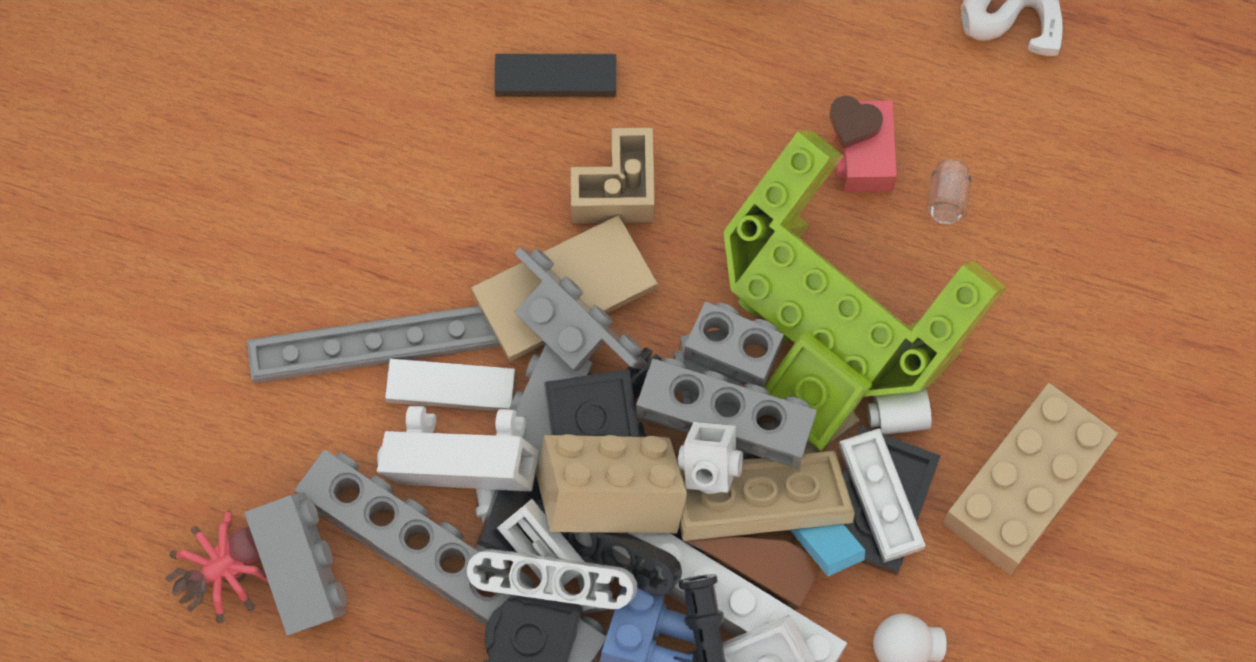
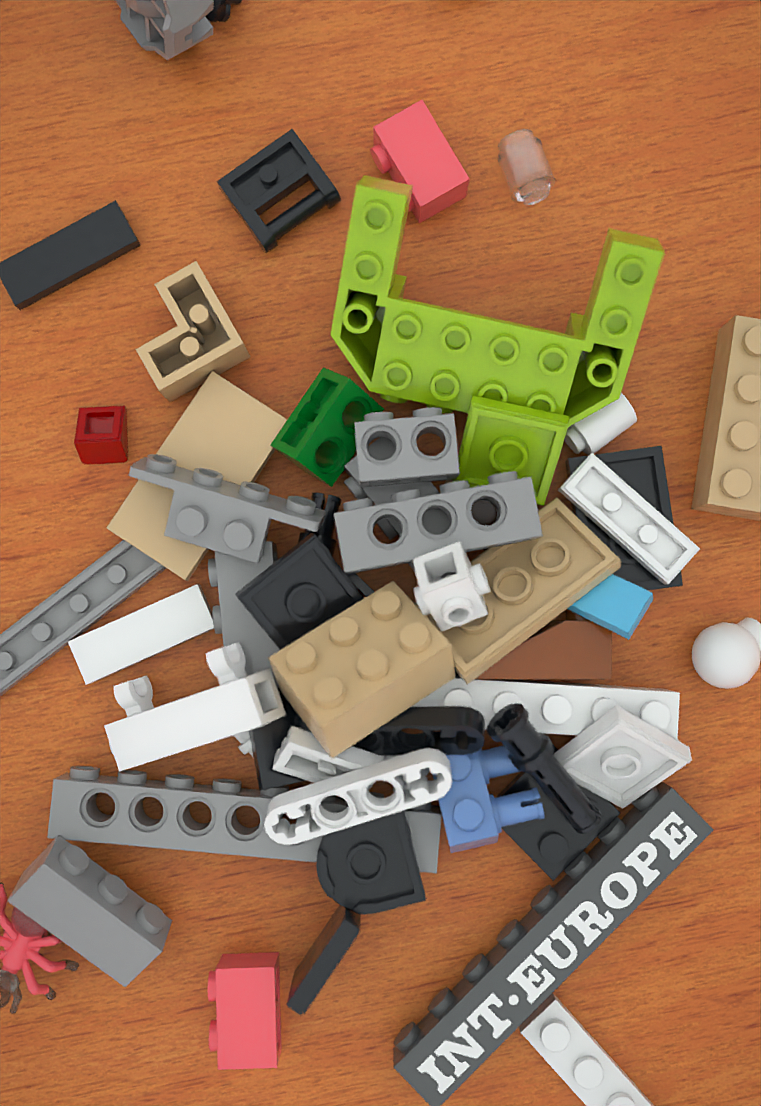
camera: 25 degrees left, 15 degrees up
reddish brown tile [829,96,883,148] -> none
none -> red slope [74,406,128,465]
none -> black plate [217,129,341,253]
none -> green brick [270,367,384,487]

